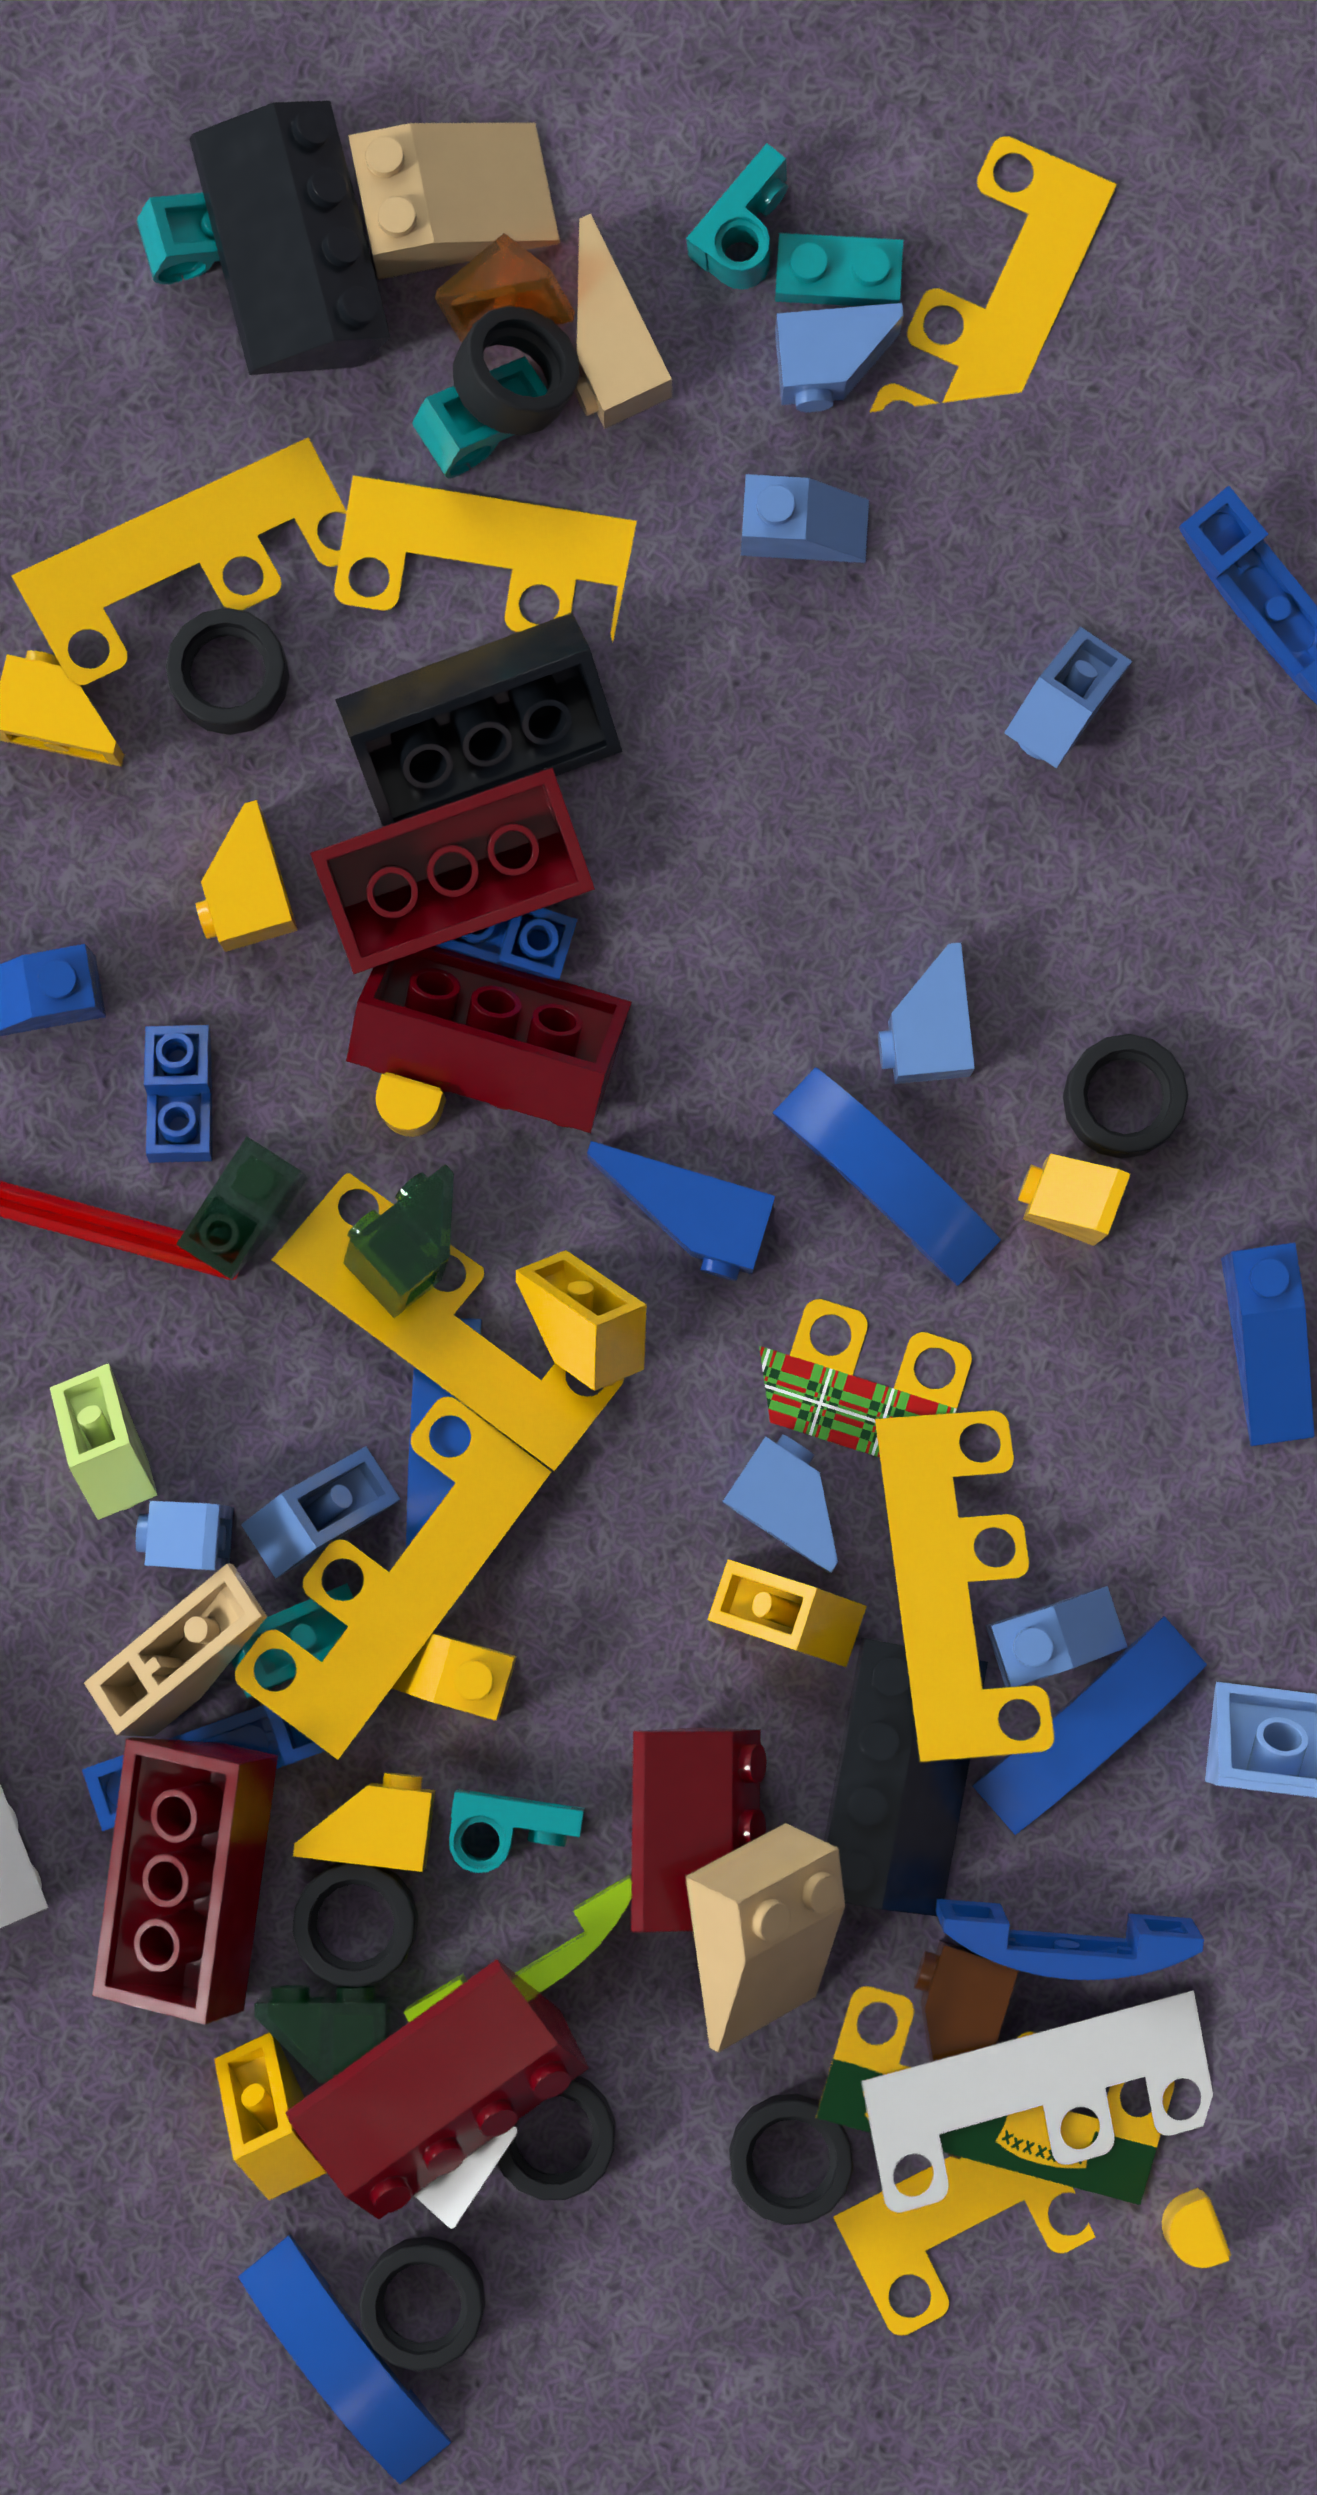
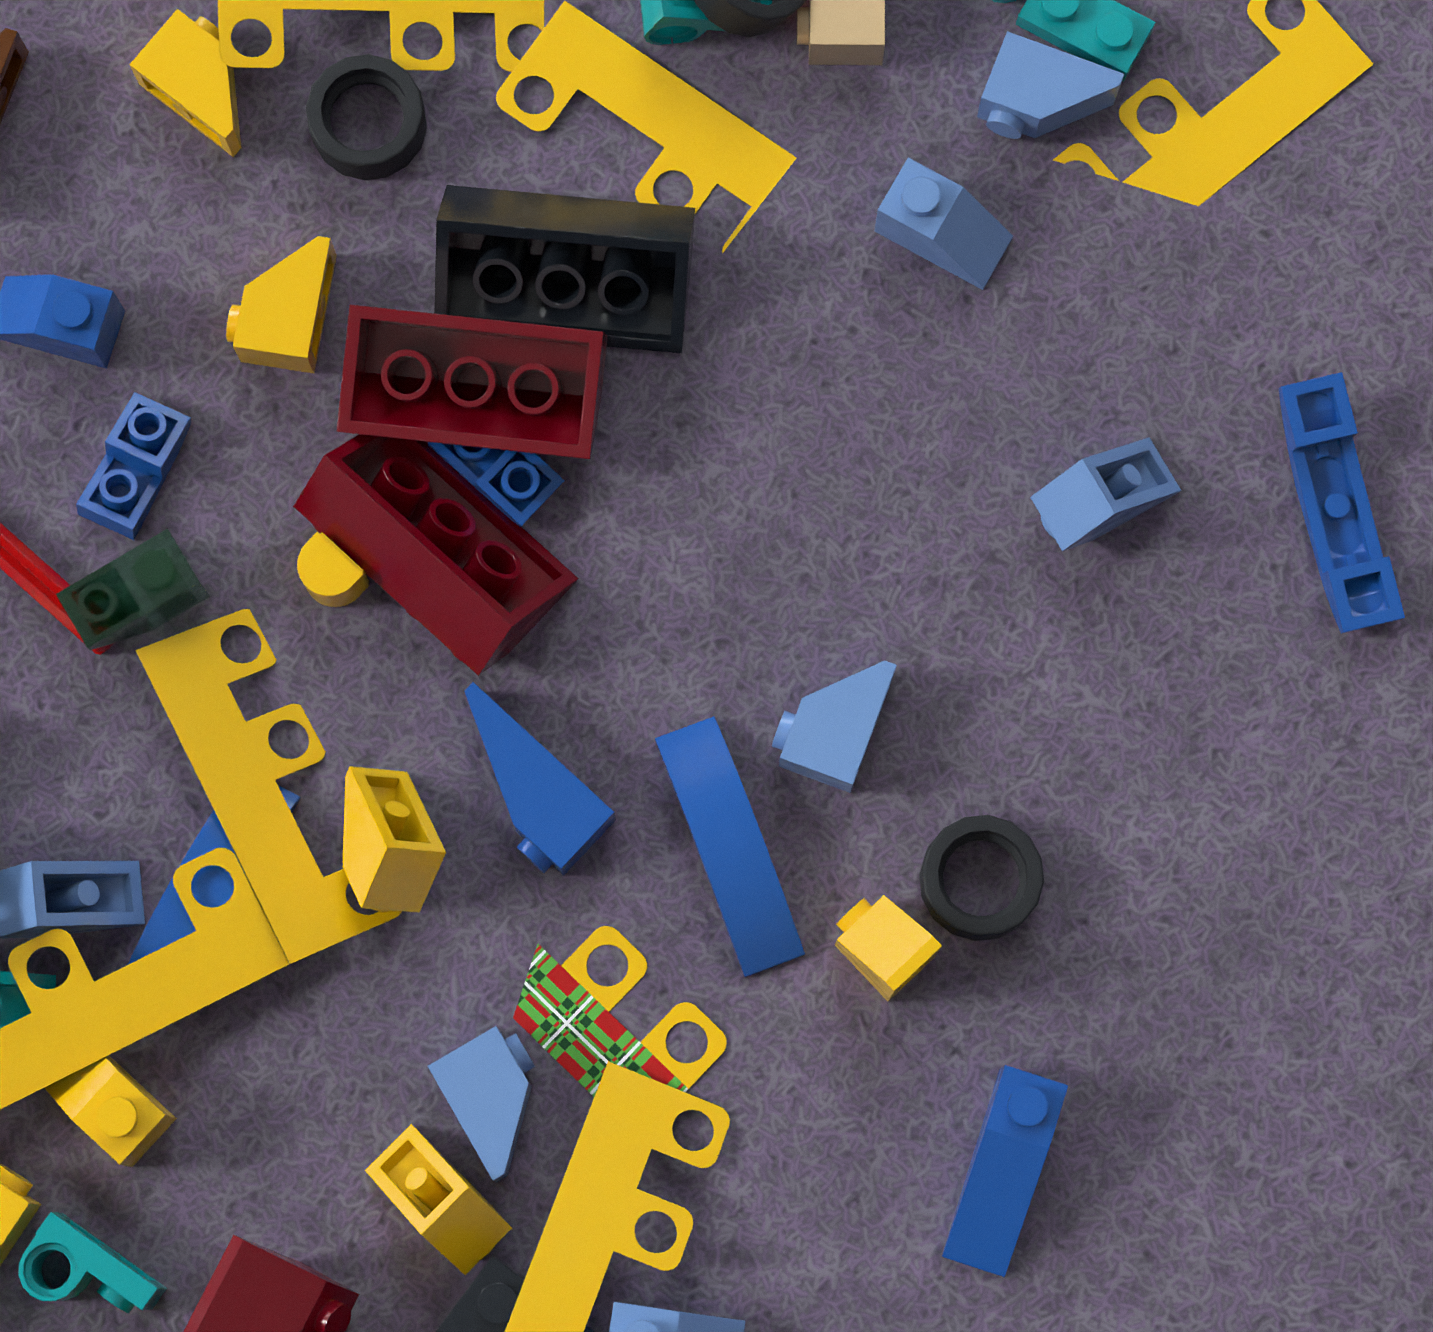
camera: 25 degrees right, 5 degrees down
clear green slope [343,1164,454,1318] -> none

